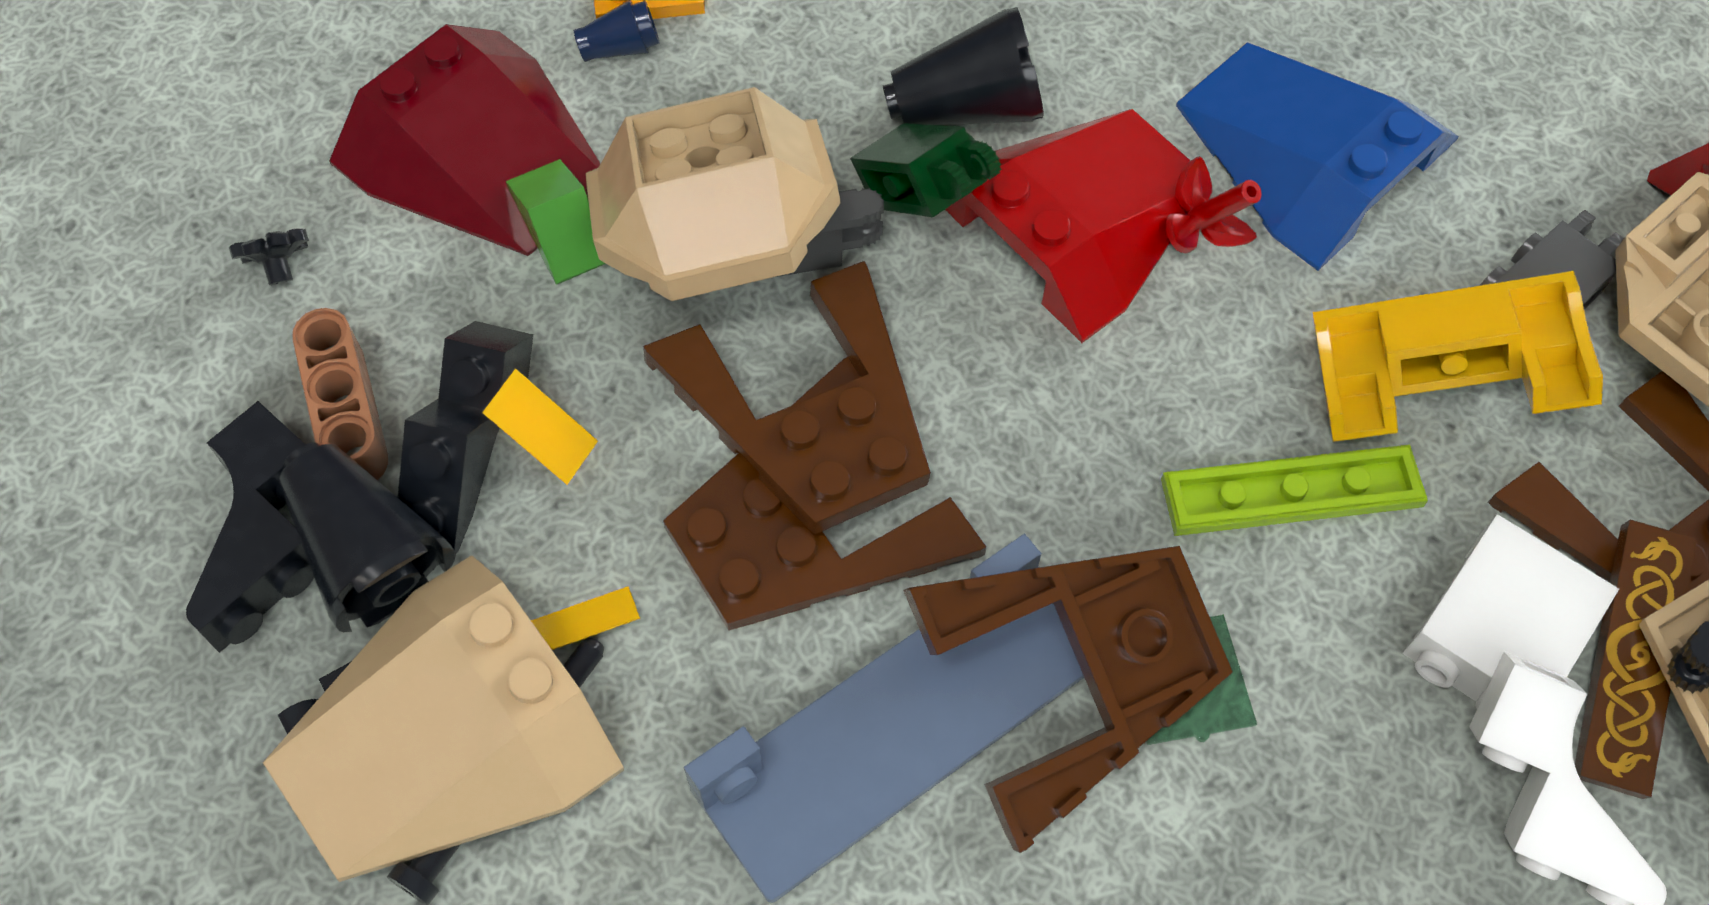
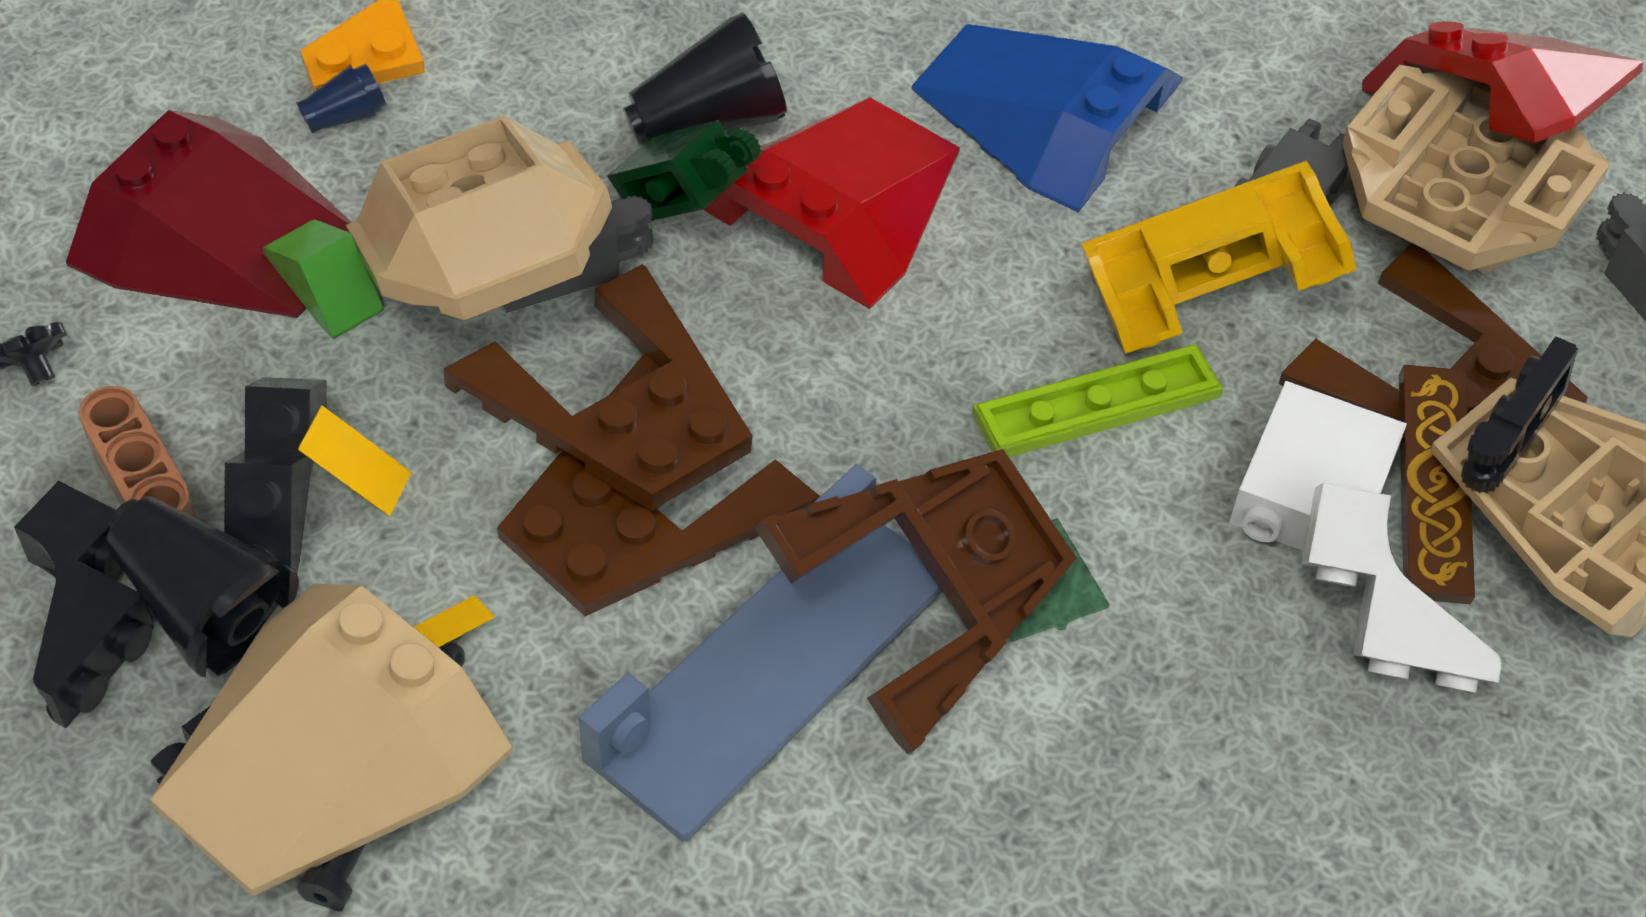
camera: 15 degrees left, 10 degrees down
red plant [1166,156,1262,254] -> none

